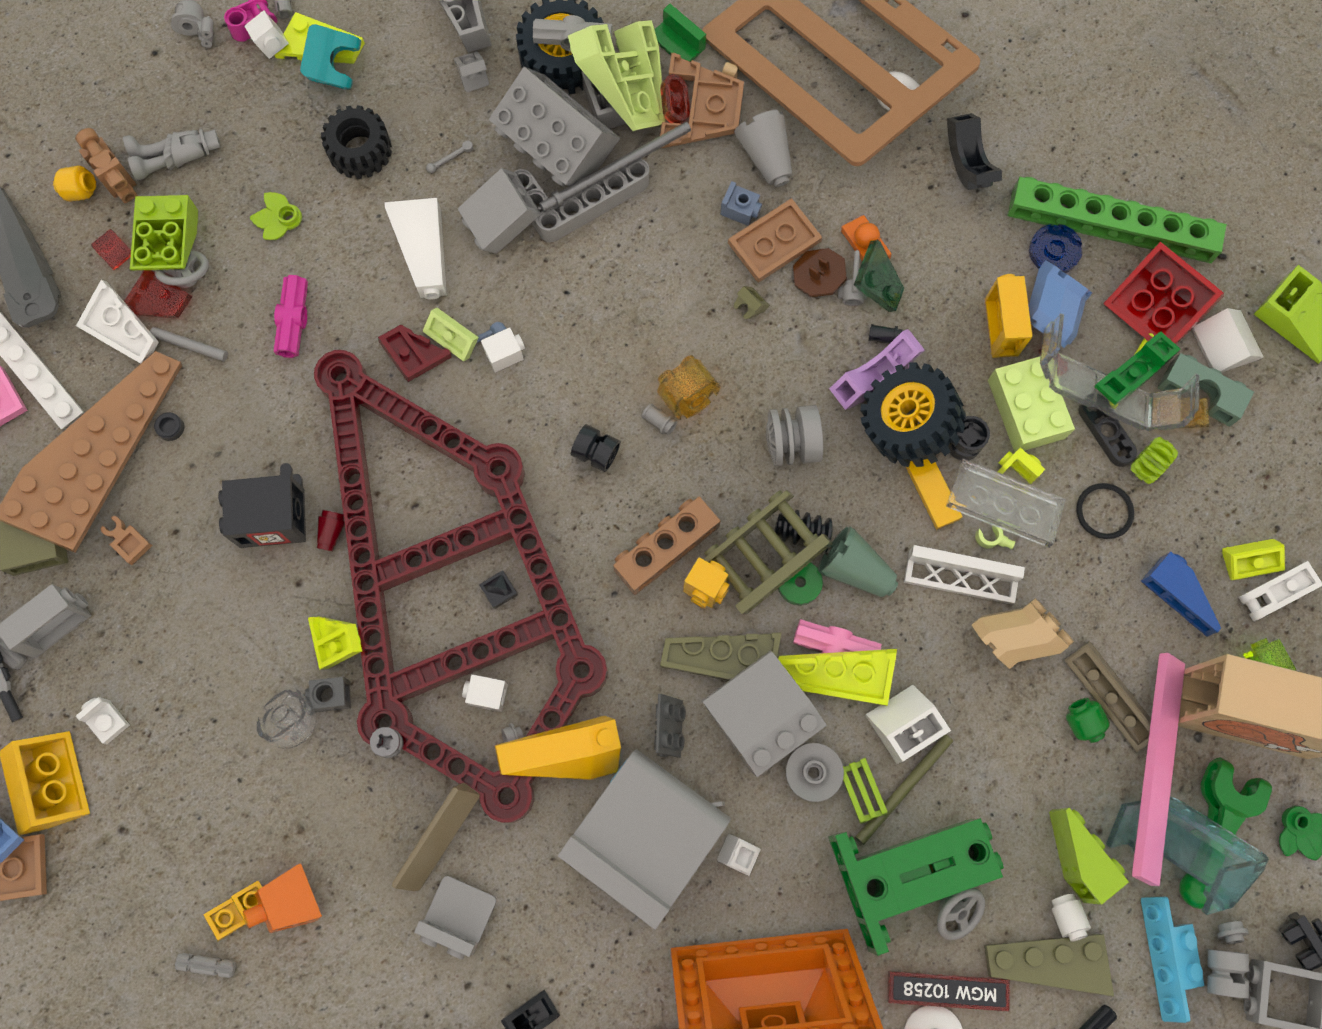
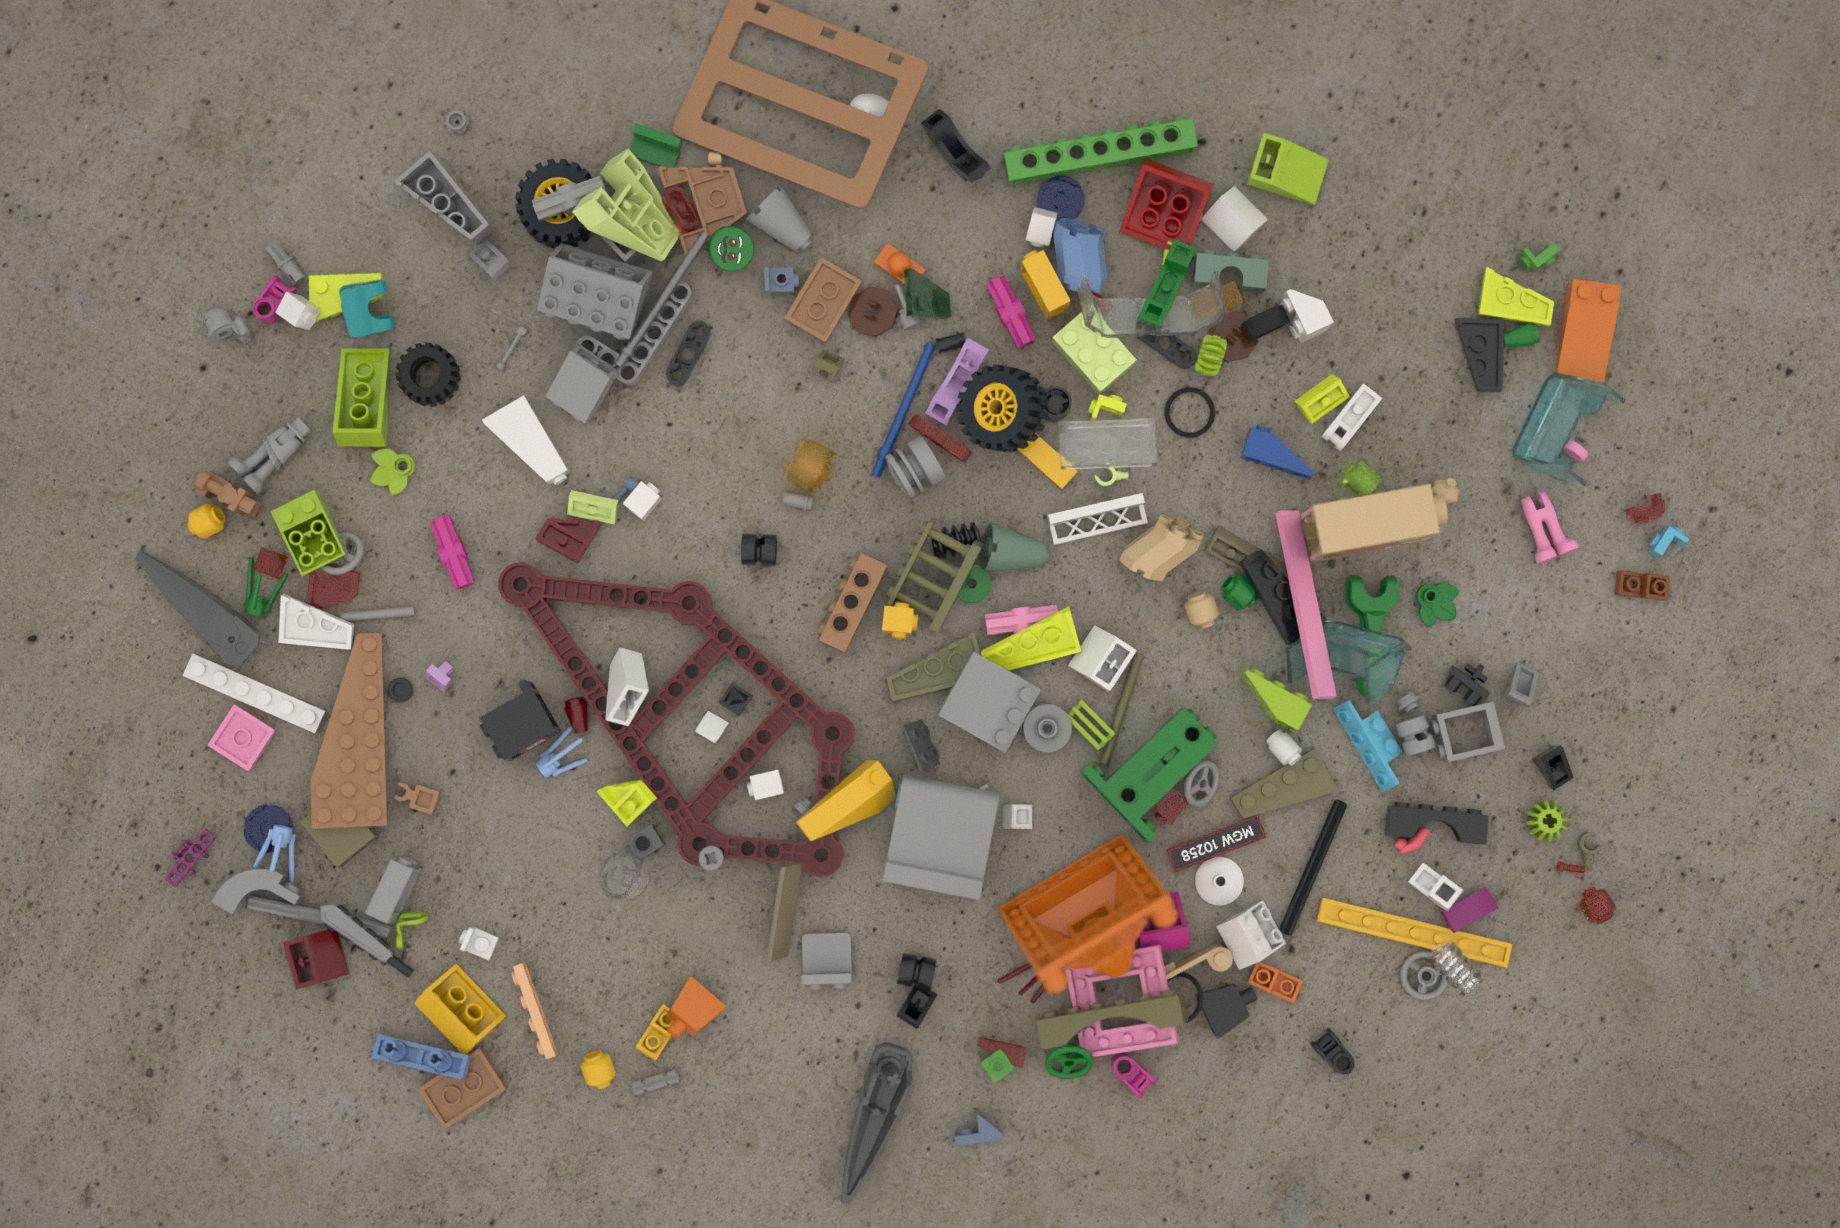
camera: 25 degrees left, 10 degrees up
none -> green plant [244,557,288,617]
none -> lime slope [332,348,390,447]
none -> lime piece [396,911,428,949]
none -> lavender tile [425,661,453,693]
none -> light nougat plate [511,962,559,1059]
none -> light blue plant [535,726,588,778]
none -> yellow head [580,1050,616,1089]
none -> white slope [606,648,649,726]
none -> black beam [666,321,711,387]
none -> white slope [695,711,729,744]
none -> green head [708,225,754,272]
none -> blue bar [871,342,936,478]
none -> black wheel [897,953,937,991]
none -> clear red beam [908,414,972,463]
none -> dark pink piece [986,275,1036,349]
none -> white brick [1026,207,1057,247]
none -> clear red bracket [1152,787,1189,825]
none -> tan head [1184,591,1220,628]
none -> reddish brown piece [1208,311,1258,362]
none -> black wing [1238,549,1327,645]
none -> black tyre [1241,305,1290,341]
none -> white slope [1279,289,1334,343]

